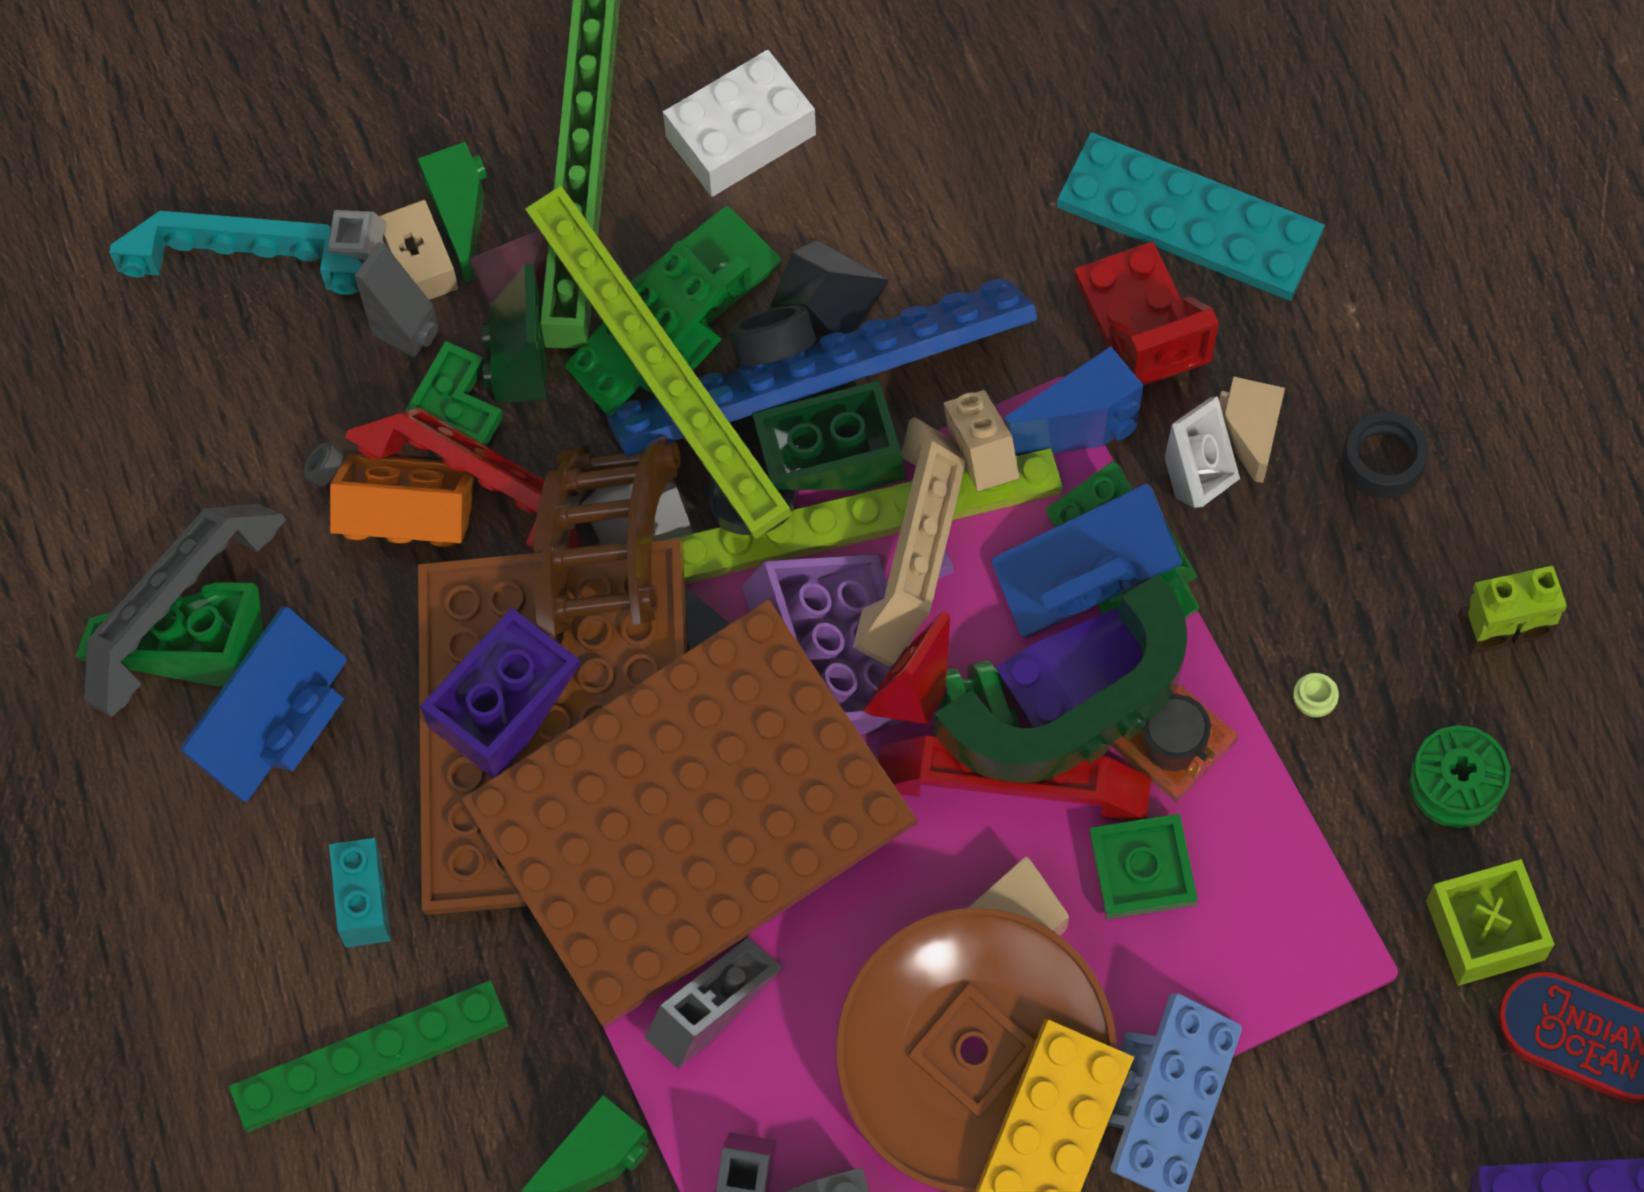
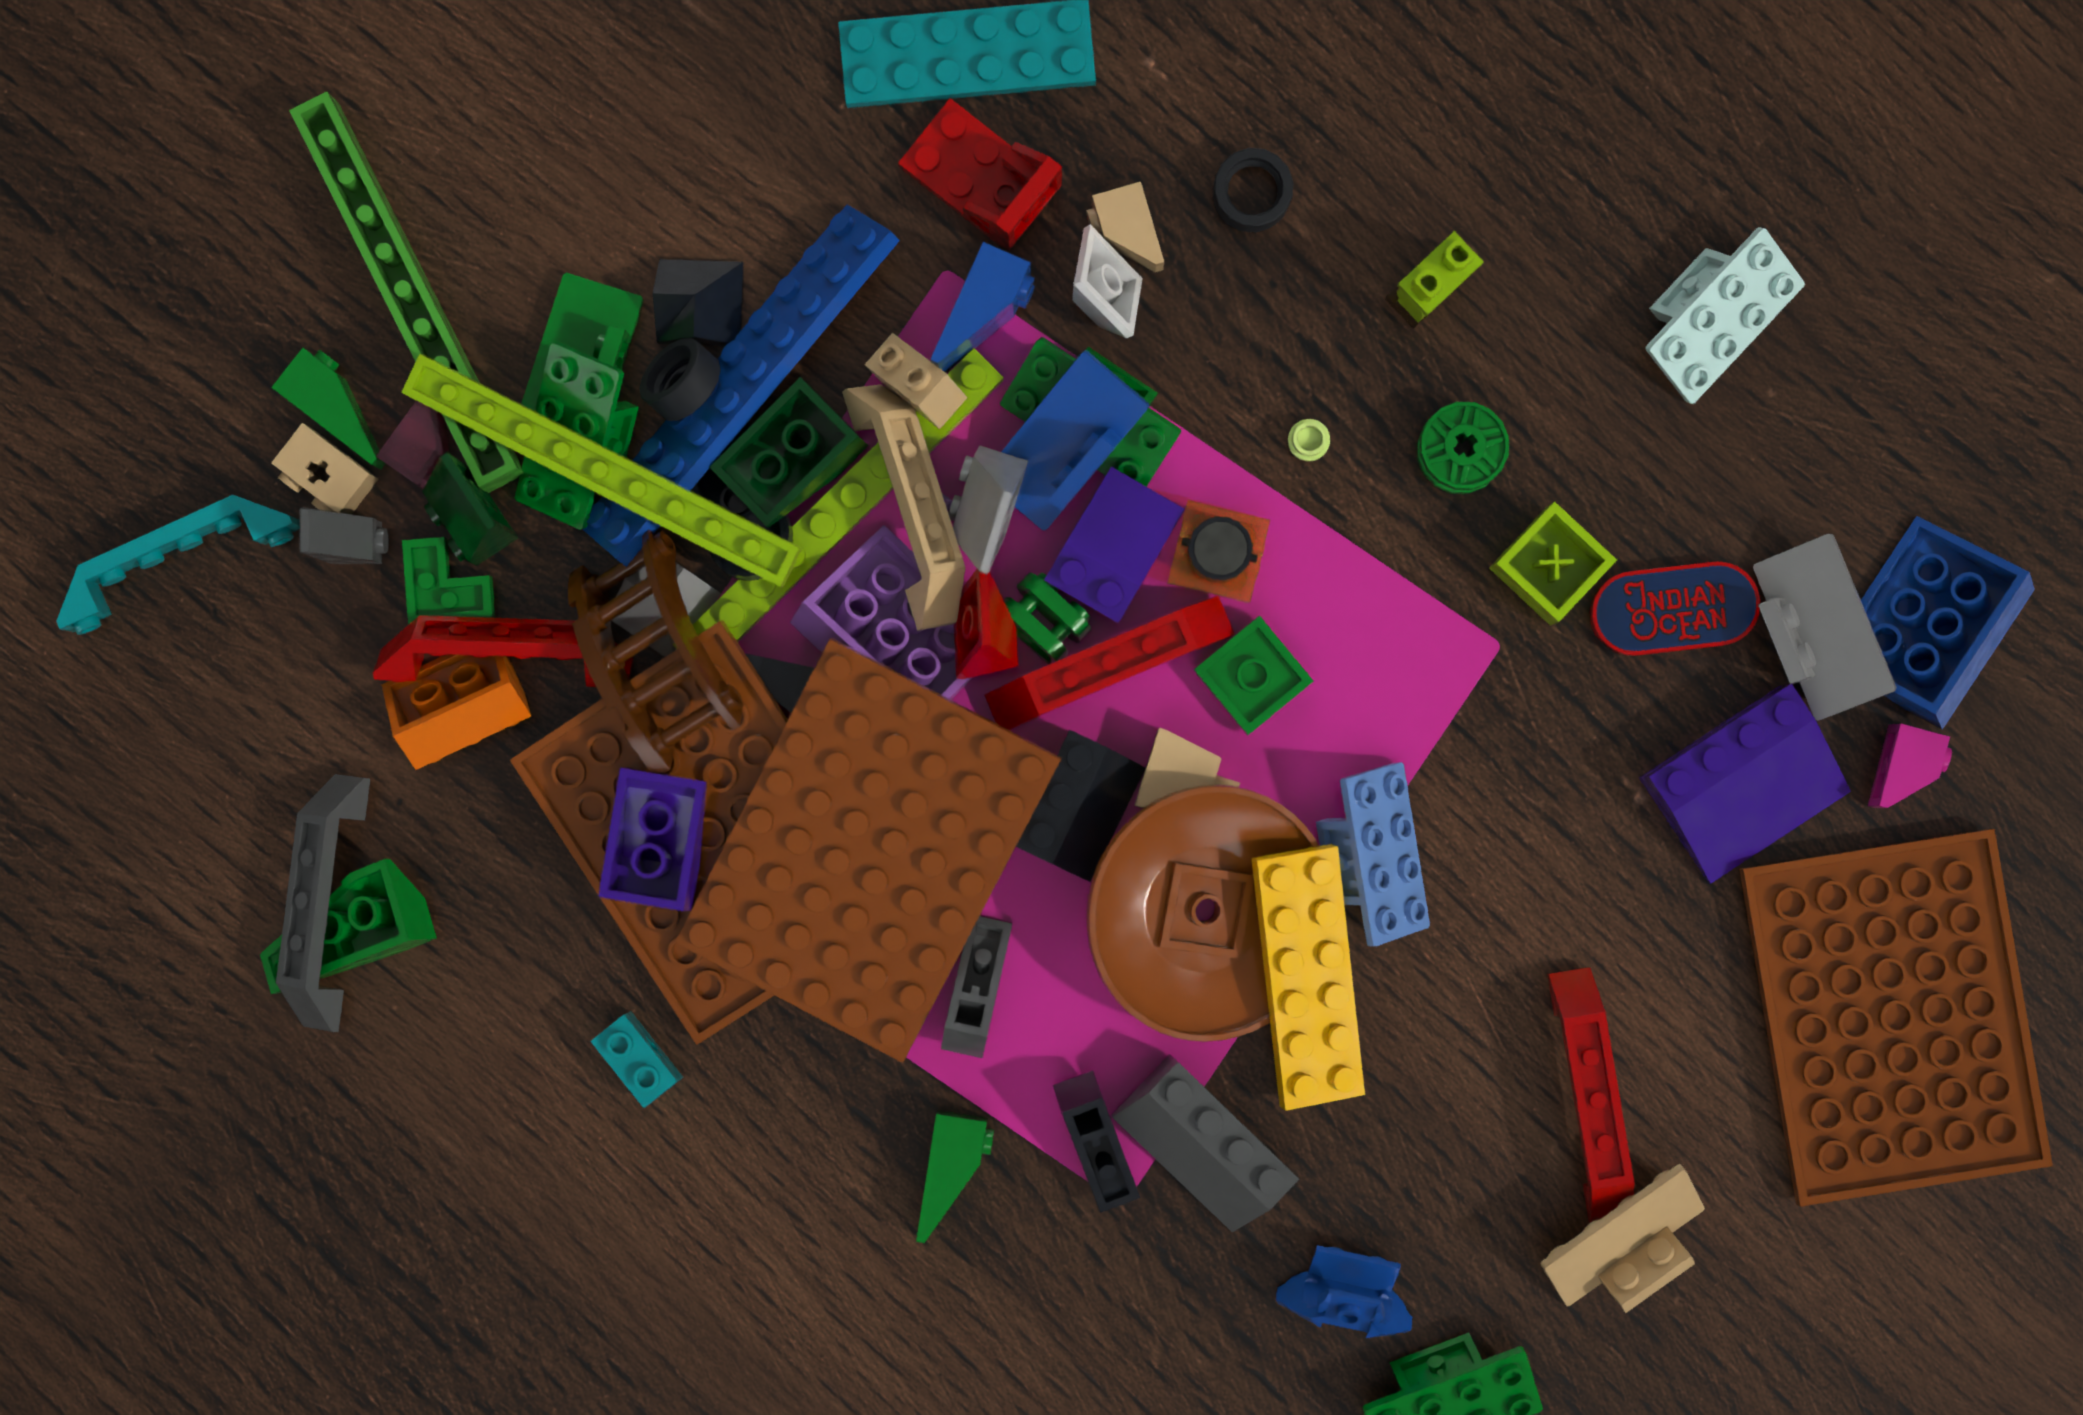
camera: 30 degrees left, 20 degrees up
blue bracket [180,607,347,801] -> none
green plate [229,980,509,1133] -> none
dark grey tile [303,442,343,487] -> none
light grey slope [327,210,386,260] -> none
white brick [663,50,816,197] -> none
dark green arch [933,574,1187,783] -> none
none -> light grey slope [948,445,1028,574]
none -> black slope [1016,730,1145,882]

